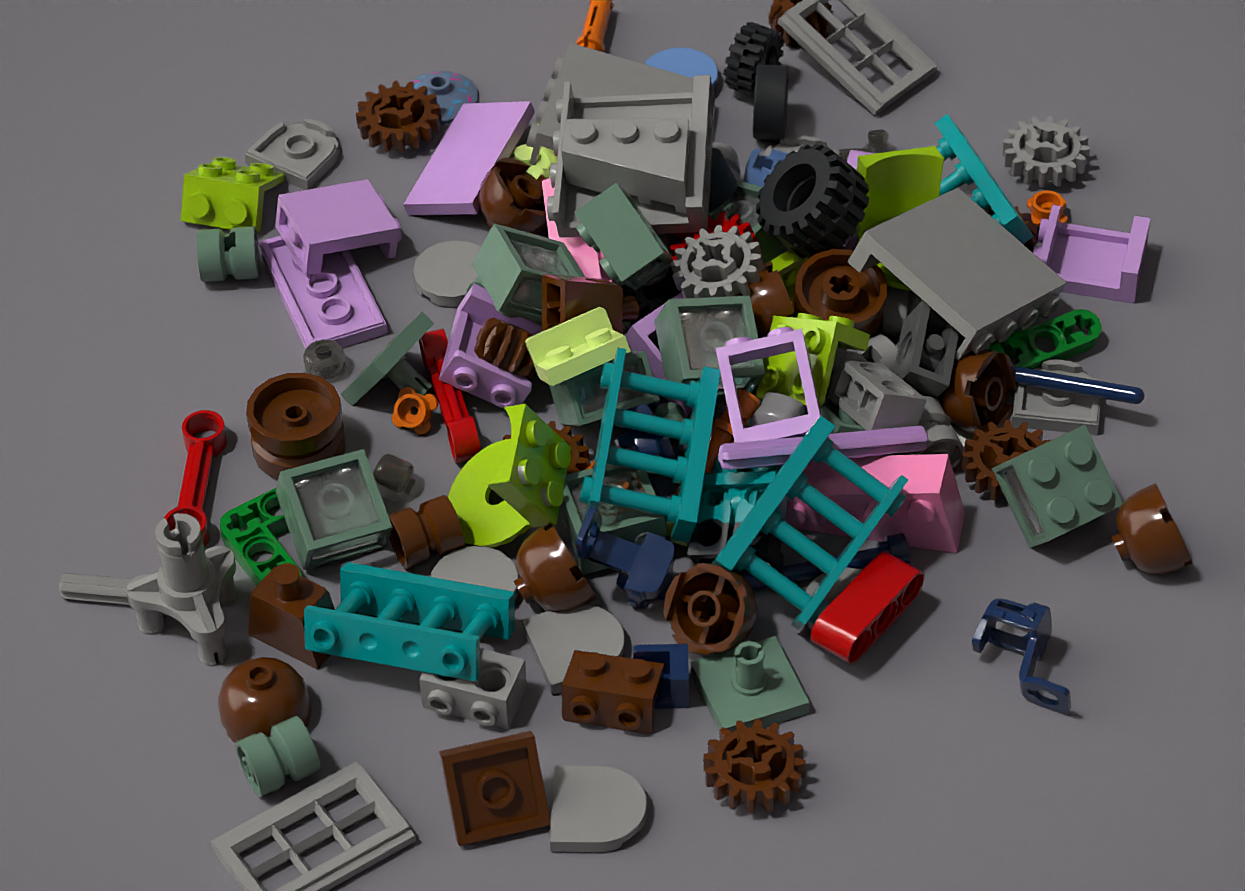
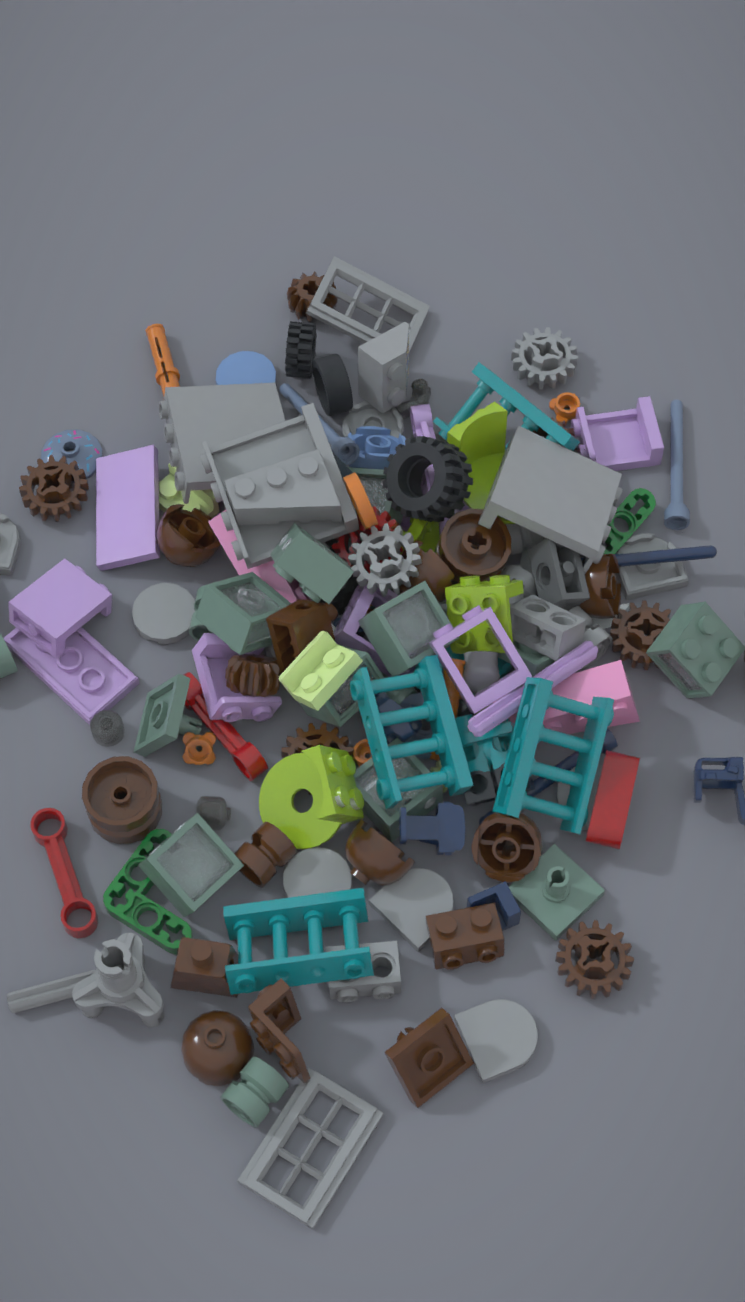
camera: 25 degrees left, 15 degrees up
none -> reddish brown bracket [248,978,311,1084]
none -> sand blue piece [279,383,360,465]
none -> orange piece [343,472,378,530]
none -> light grey slope [358,322,409,413]
none -> sand blue piece [664,399,690,530]

